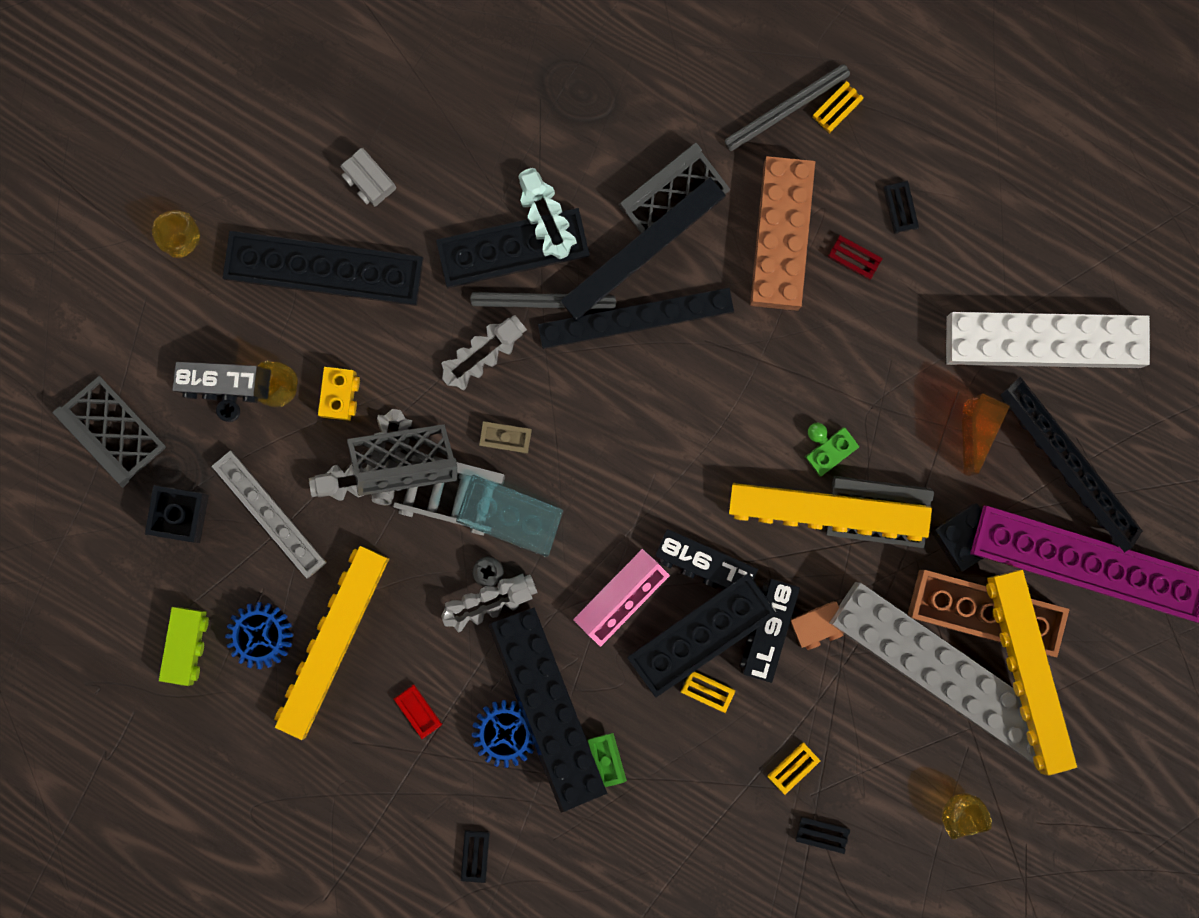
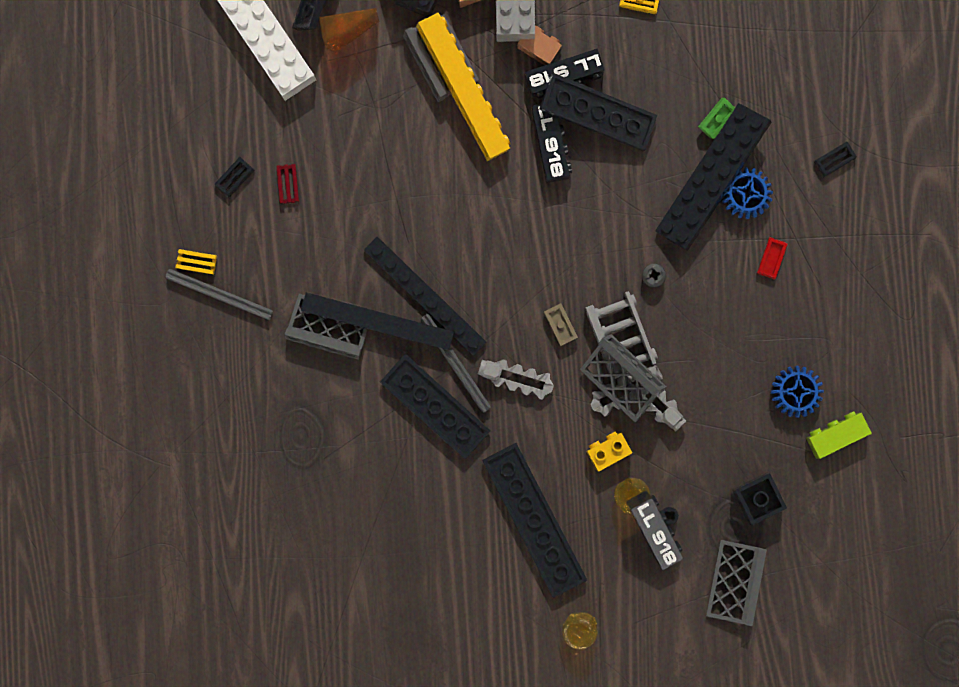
camera: 120 degrees left, 0 degrees up
light grey plate [212,450,327,579] -> none
yellow brick [274,546,389,740] -> none
light grey brick [340,148,396,207] -> none
light grey sword [441,574,538,632] -> none
clear light blue tile [456,475,563,557] -> none
light aqua sword [518,168,577,259] -> none
bright pink brick [573,549,670,647] -> none
yellow tile [680,671,735,713] -> none
nougat brick [750,156,815,311] -> none
bright green plate [805,423,859,477] -> none

